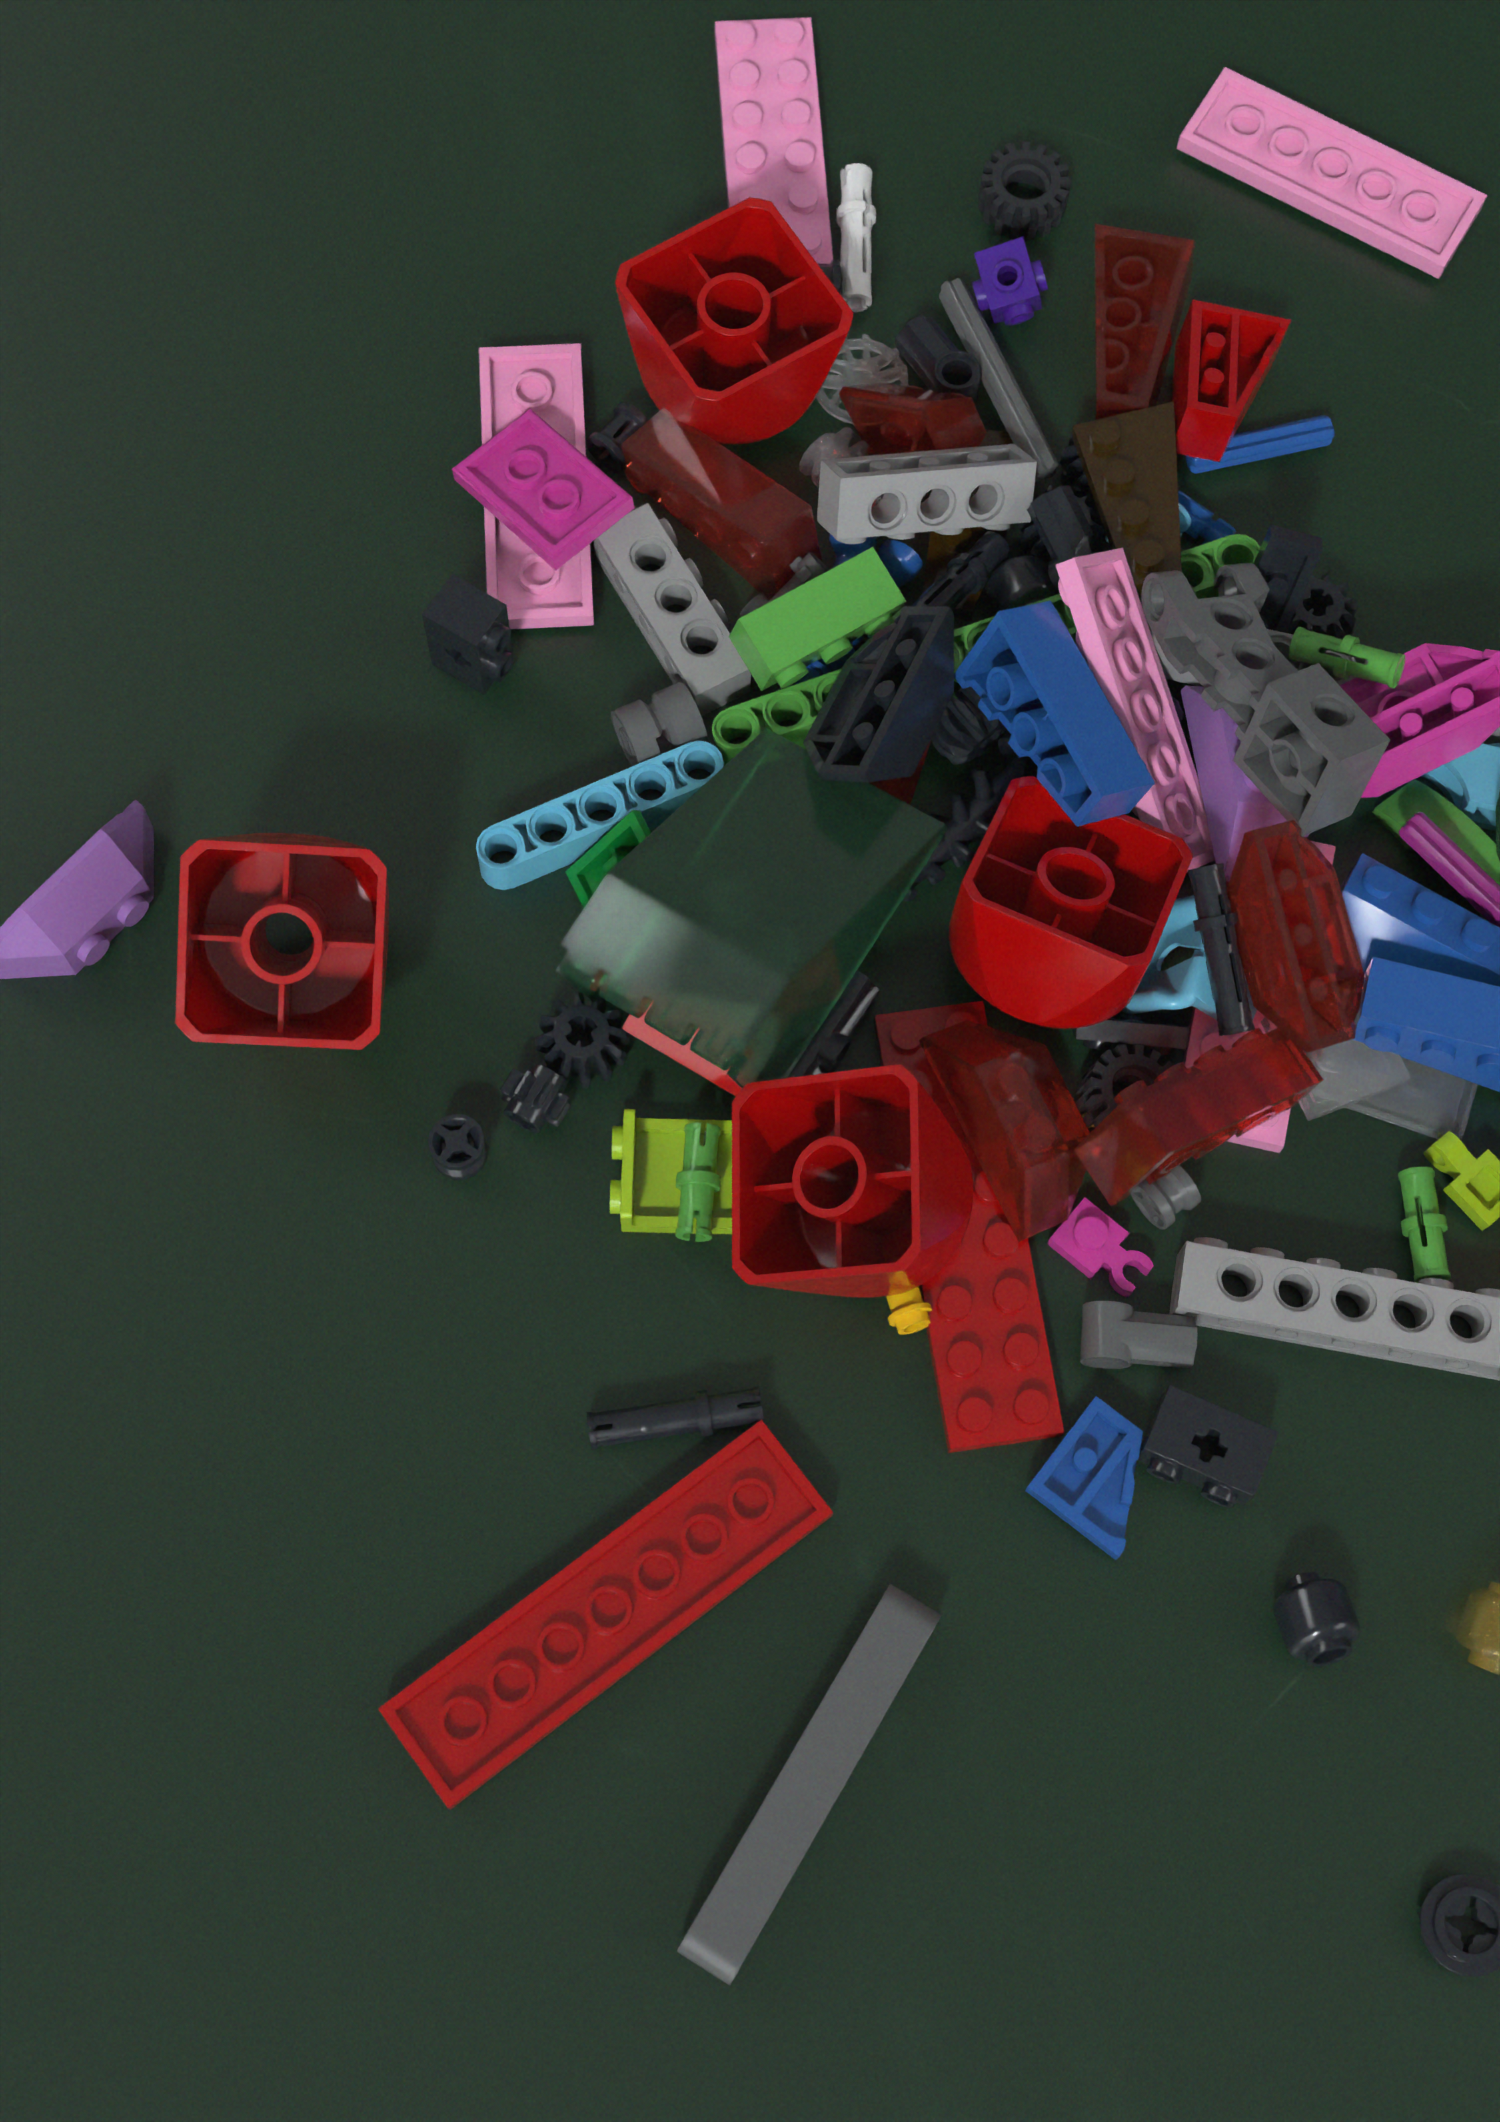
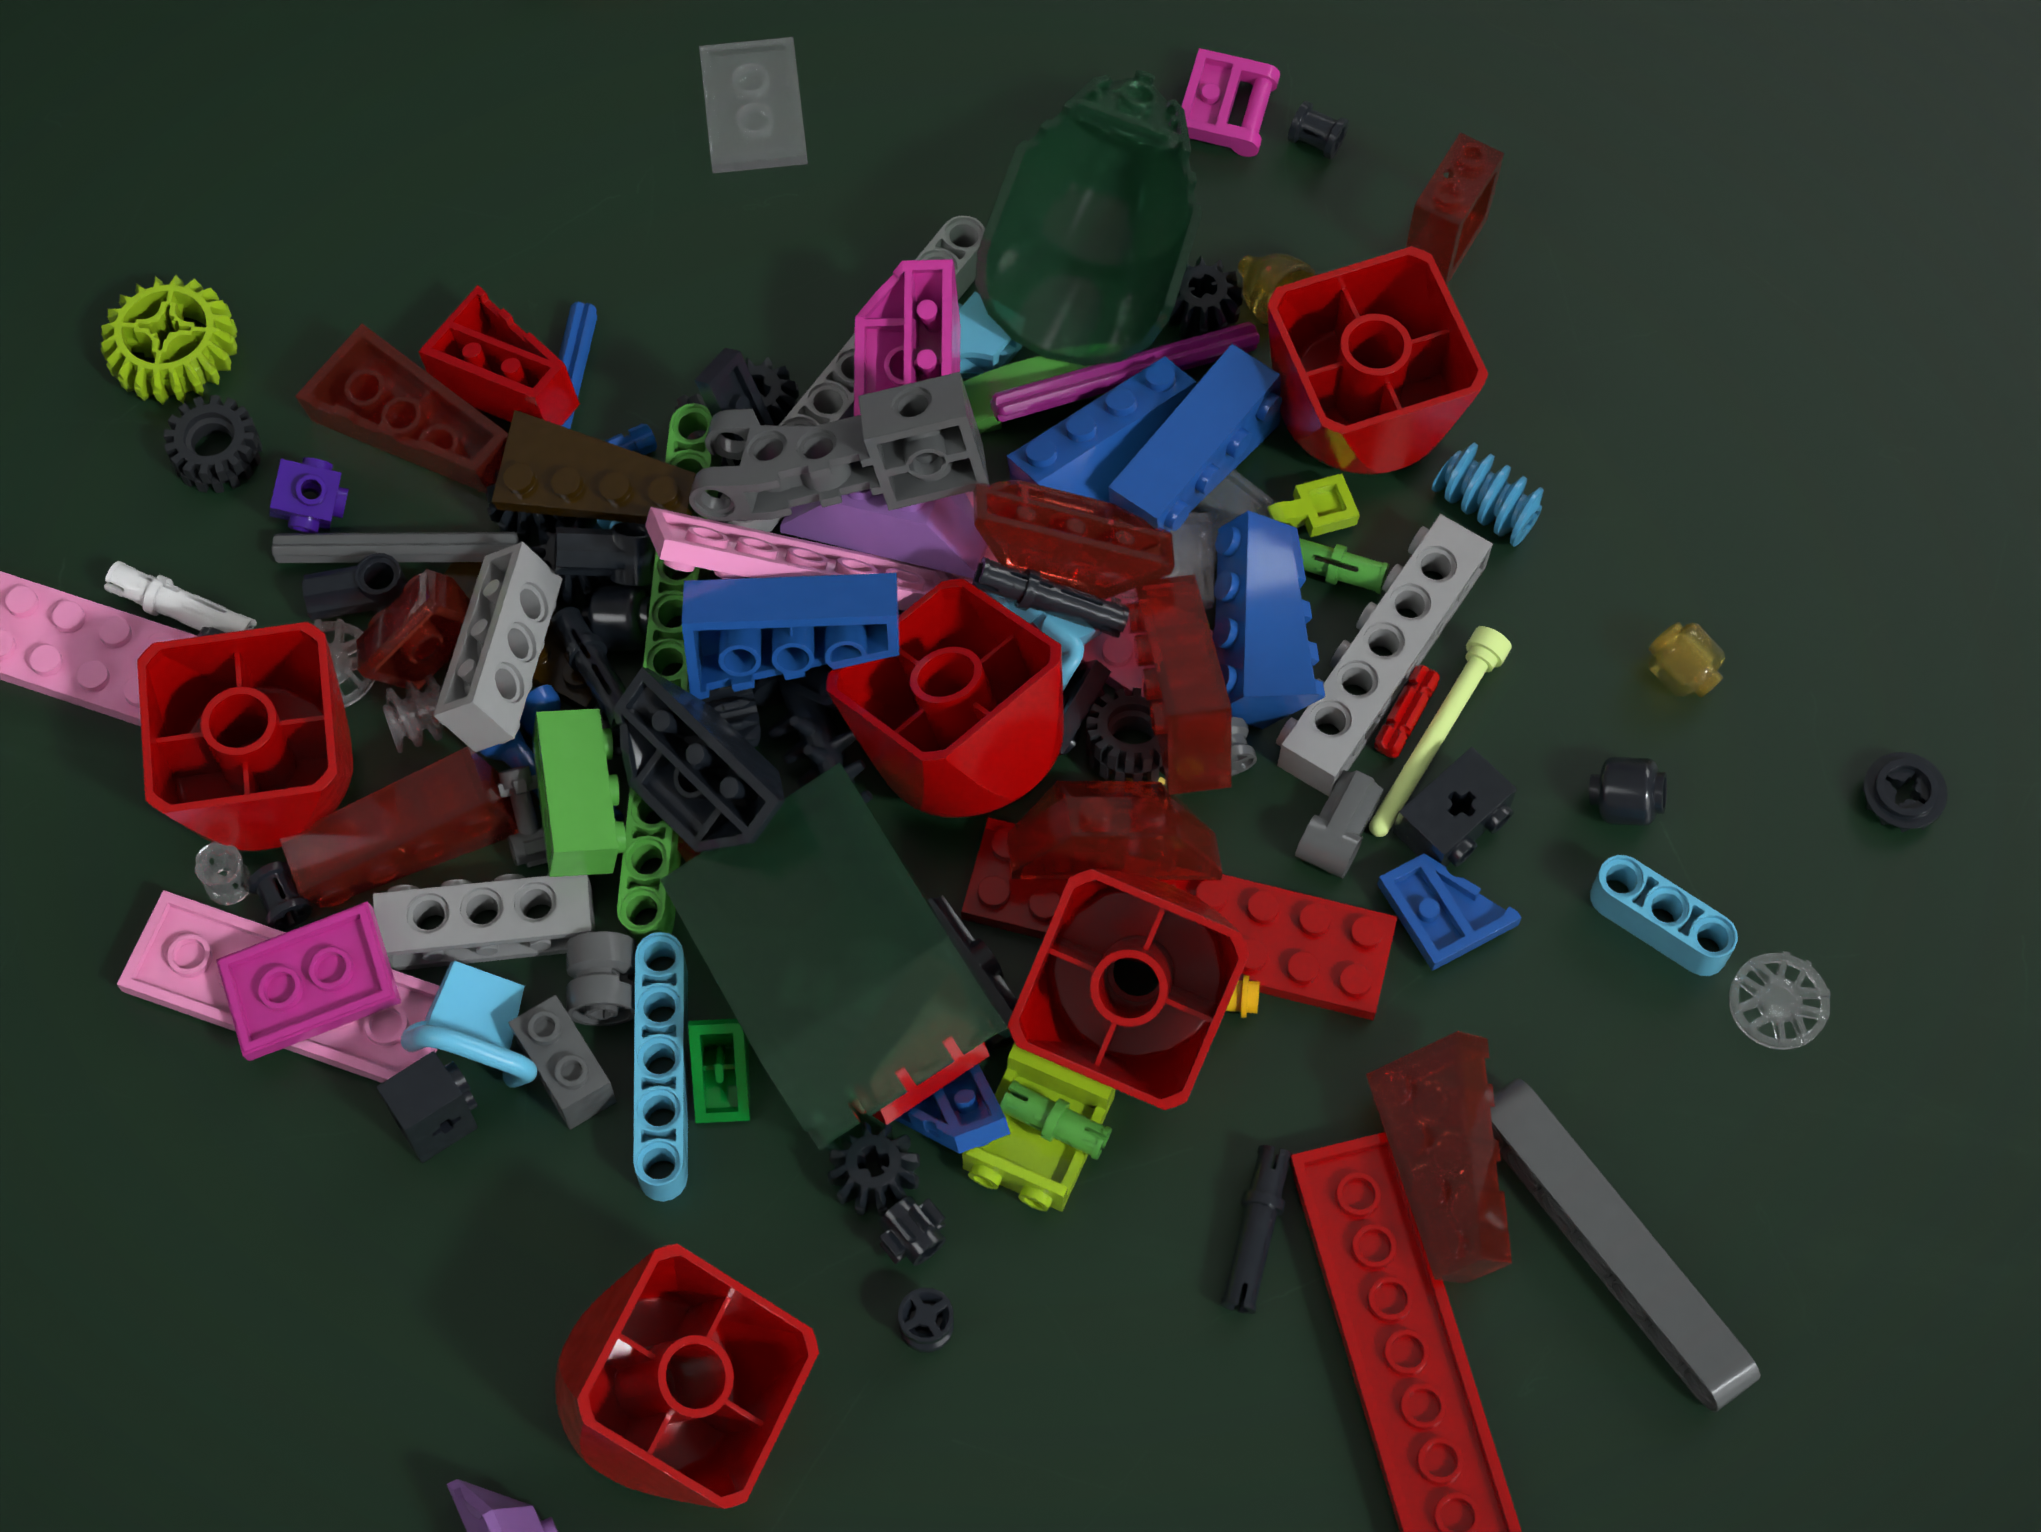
camera: 65 degrees left, 5 degrees down
dark pink plate [1047,1198,1154,1298] -> none
bright pink plate [1177,67,1487,279] -> none
bright green pin [1288,627,1406,688] -> none
none -> lime gear [101,275,237,405]
none -> clear bush [195,843,252,905]
none -> medium azure piece [401,961,537,1088]
none -> dark grey brick [508,995,617,1130]
none -> blue wing [895,1064,1011,1154]
none -> blue wedge [1211,510,1325,729]
none -> clear red wedge [1366,1031,1512,1283]
none -> yellowish green piece [1369,626,1512,837]
none -> red axle [1374,665,1440,758]
none -> medium azure beam [1590,855,1738,976]
none -> clear wheel [1729,951,1831,1050]

